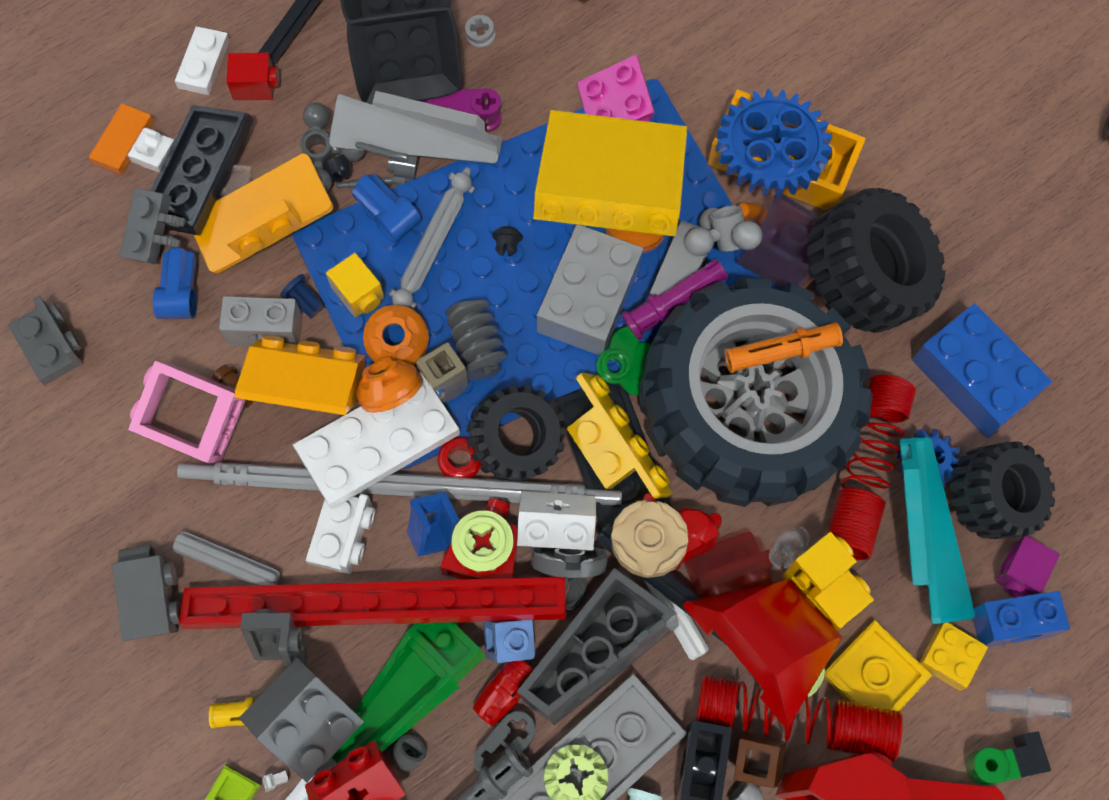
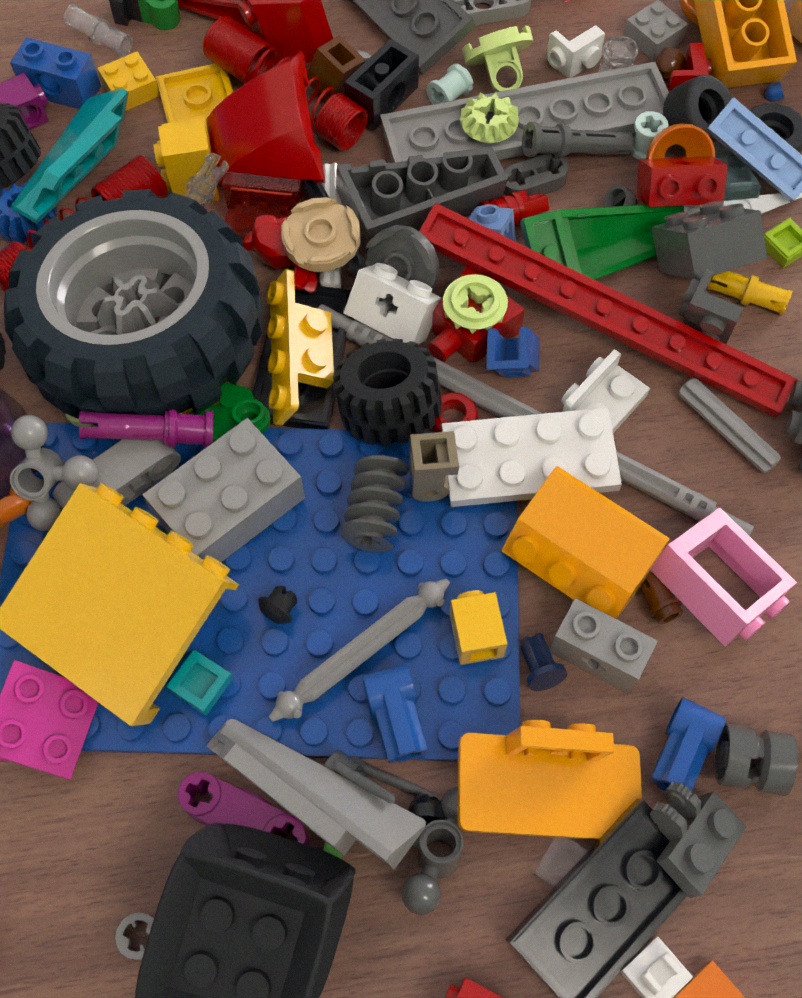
camera: 150 degrees left, 5 degrees down
orange piece [356,357,422,413] -> none
orange piece [363,305,429,365] -> none
orange pin [724,322,843,373] -> none
none -> teal plate [166,649,233,716]
none -> dark grey wheel [715,723,798,796]

